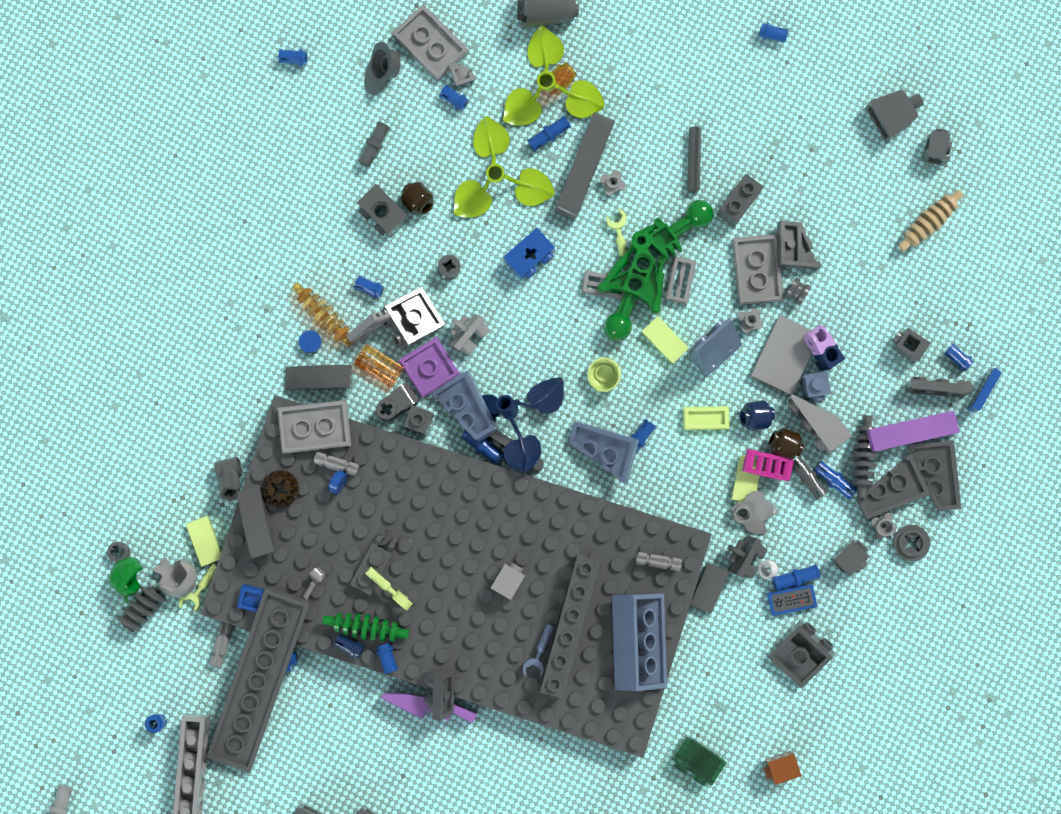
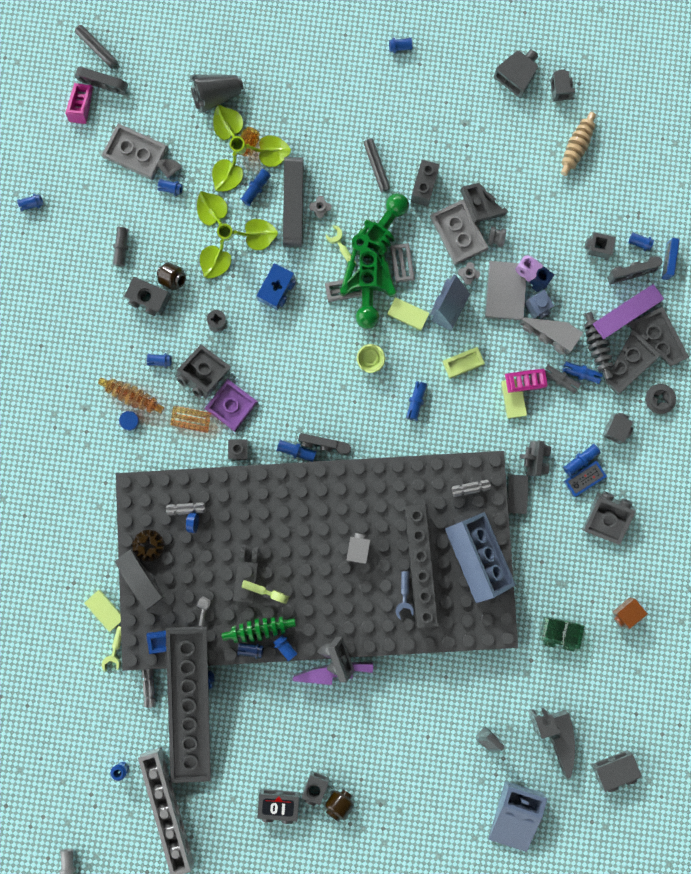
camera: 20 degrees left, 0 degrees up
dark grey bush [107,542,130,562] -> none
green hat [109,556,143,604] -> none
dark grey piece [115,582,166,633] -> none
light grey hat [153,558,197,598] -> none
dark grey piece [214,457,243,501] -> none
light grey tile [277,400,352,454] -> none
dark grey slope [285,365,353,390] -> none
light grey tile [346,310,391,342] -> none
dark grey piece [364,42,401,95] -> none
dark grey piece [376,382,420,422] -> none
sand blue wing [430,371,498,441] -> none
light grey hips [449,314,490,355] -> none
dark blue plant [482,377,564,472] -> none
sand blue wing [569,421,639,484] -> none
light grey plate [731,491,778,534] -> none
dark blue head [739,400,775,431] -> none
white hinge [758,560,779,579] -> none
dark brown head [768,428,804,460] -> none
light grey plate [871,513,897,538] -> none

